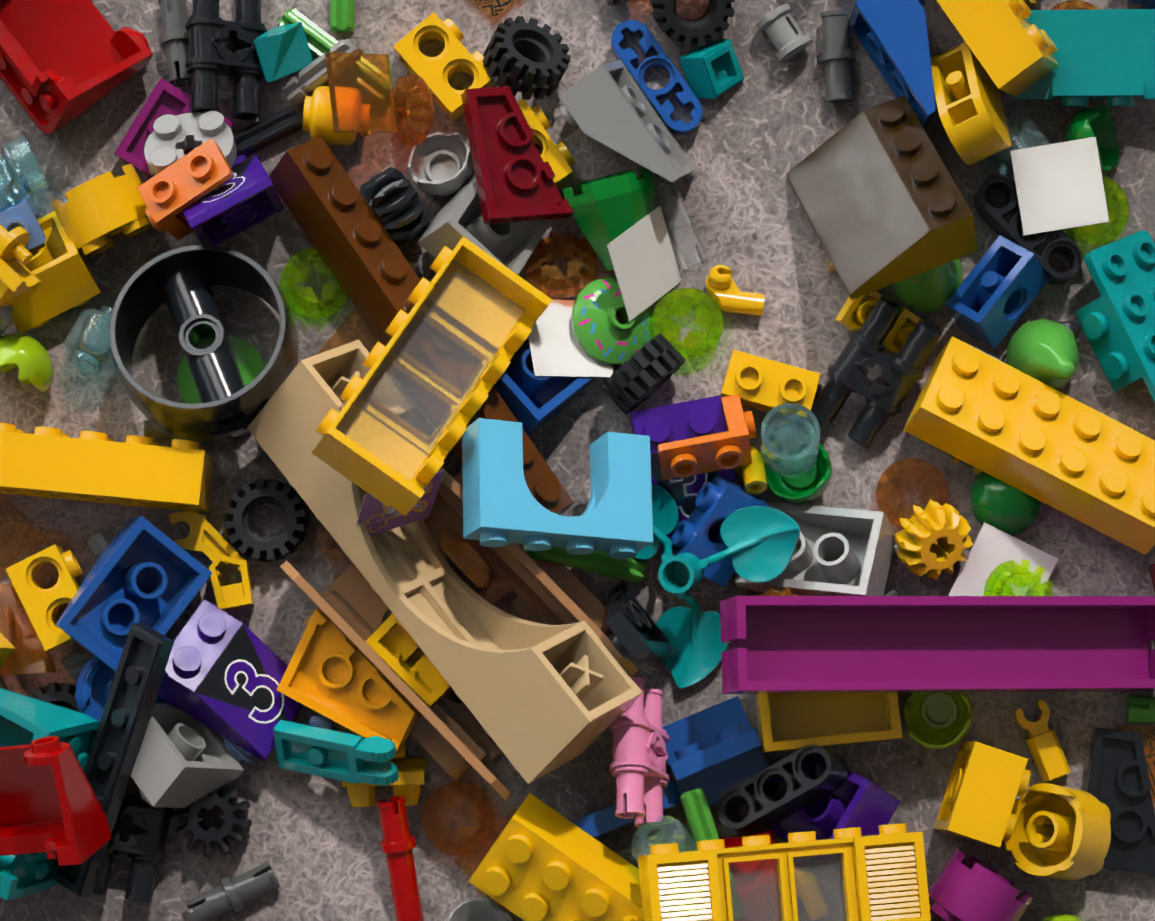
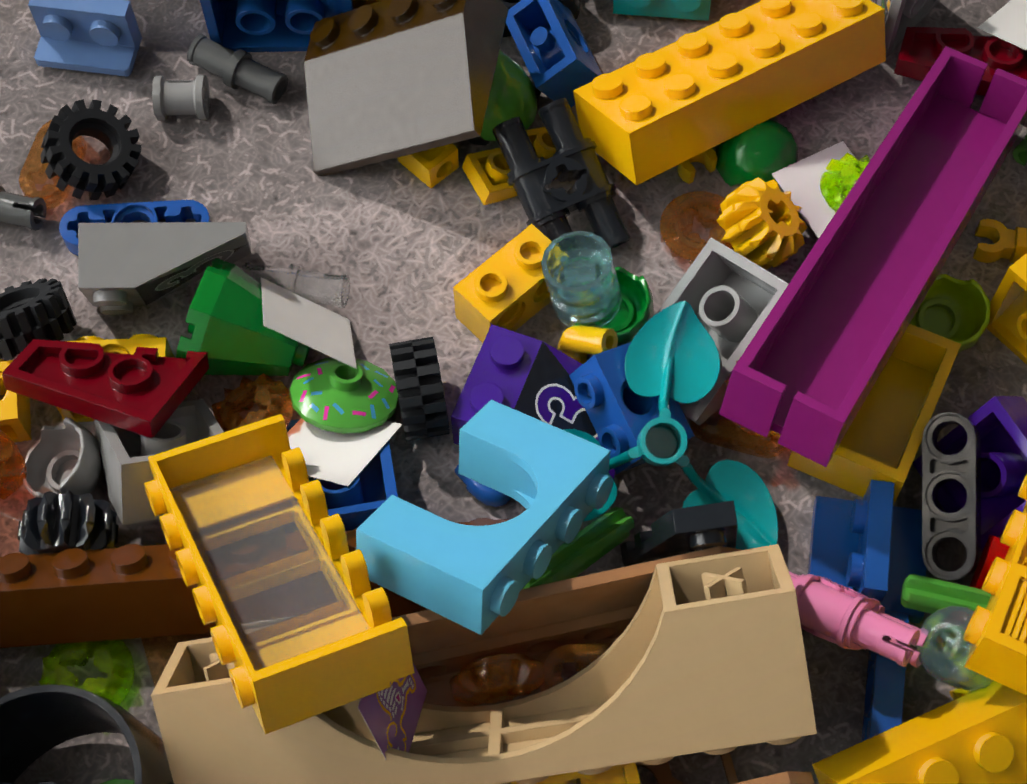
camera: 55 degrees left, 20 degrees down
clear neon green gear [652,288,723,360] -> none
orange bracket [657,394,756,480] -> none
teal slope [679,39,745,99] -> none
yellow arm [705,265,765,316] -> none
bright green hat [1001,318,1082,389] -> none

